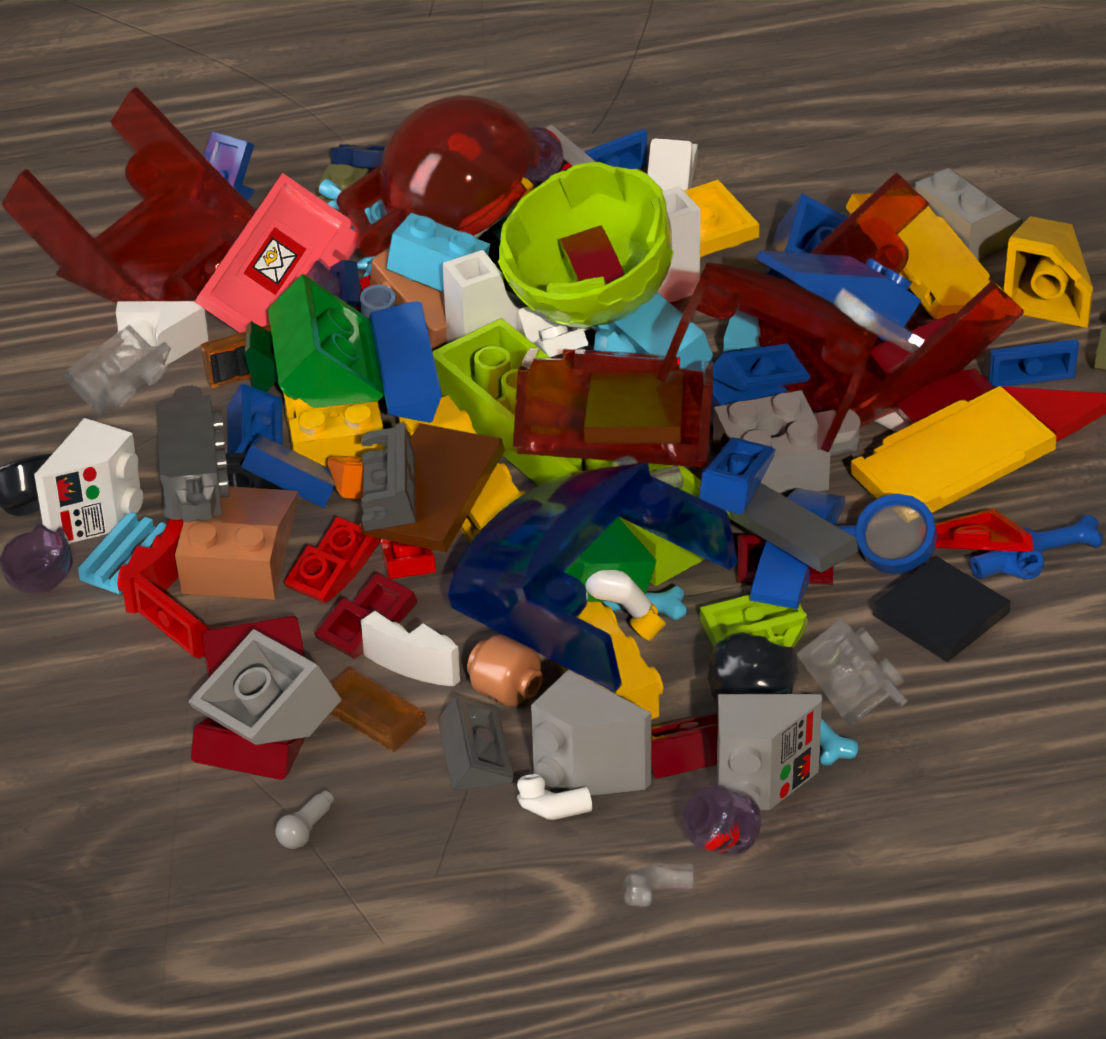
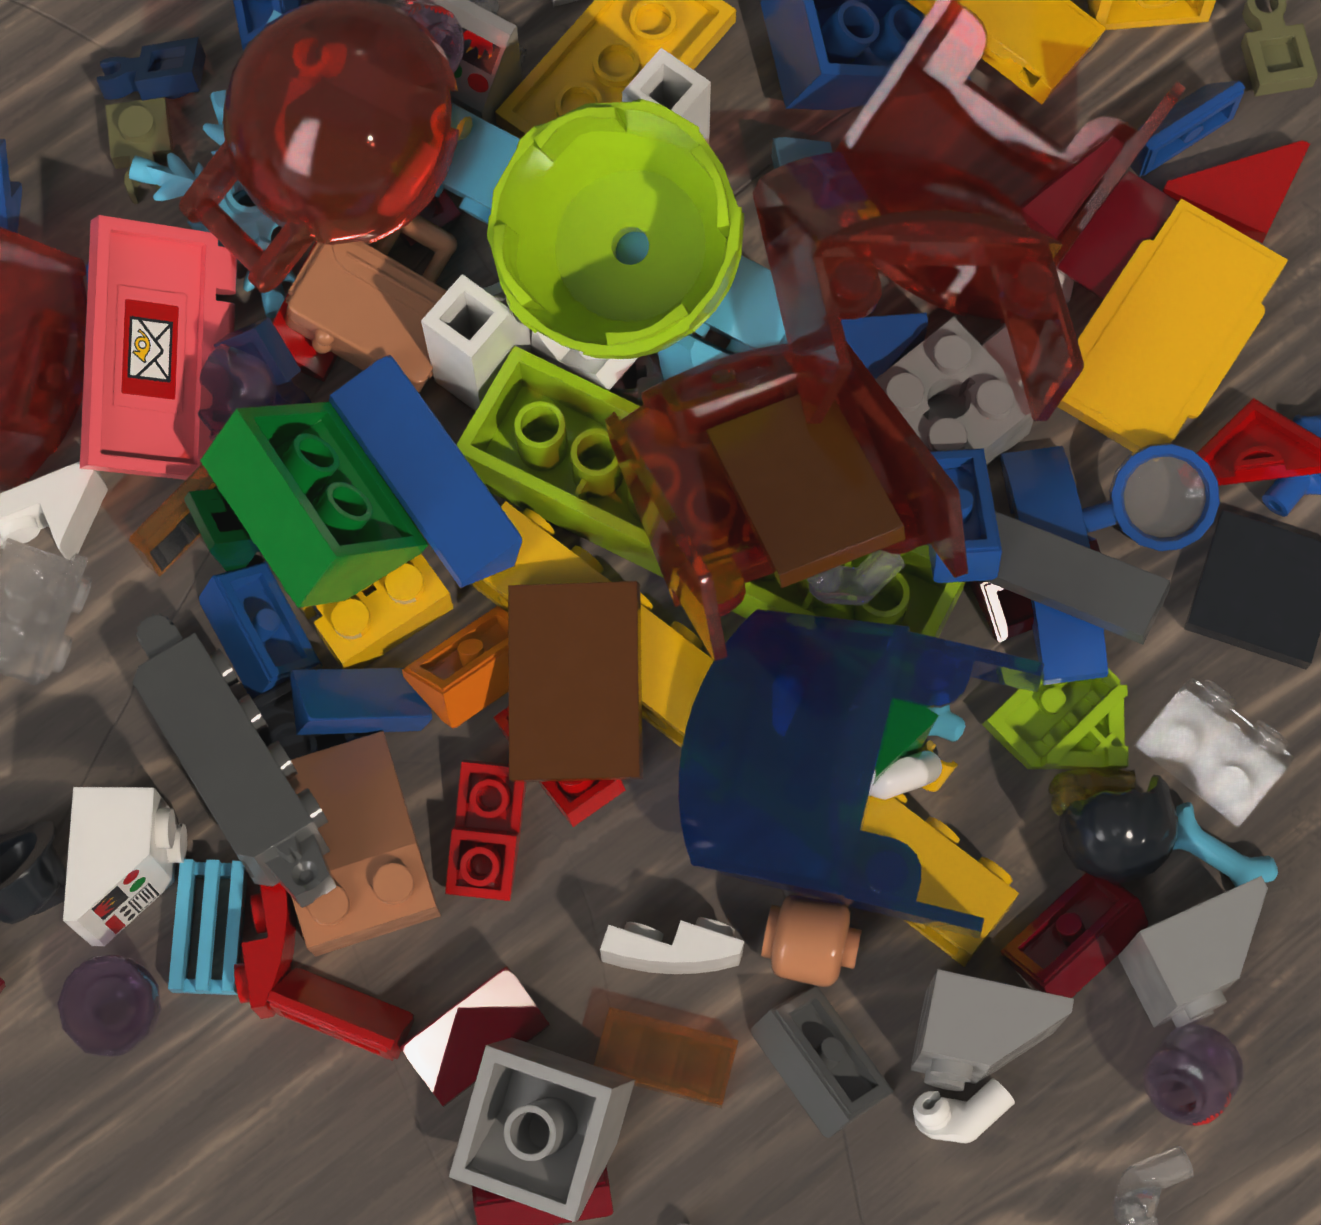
camera: 25 degrees left, 30 degrees up
dark red slope [314,573,418,659] -> none
sand blue hose [360,285,396,318] -> none
dark grey hinge [361,422,416,531] -> none
medium azure brick [386,212,490,293] -> none
dark red slope [560,225,625,284] -> none
blue slope [708,344,811,392] -> none
blue slope [756,250,921,341] -> none
clear tile [833,288,925,353] -> none

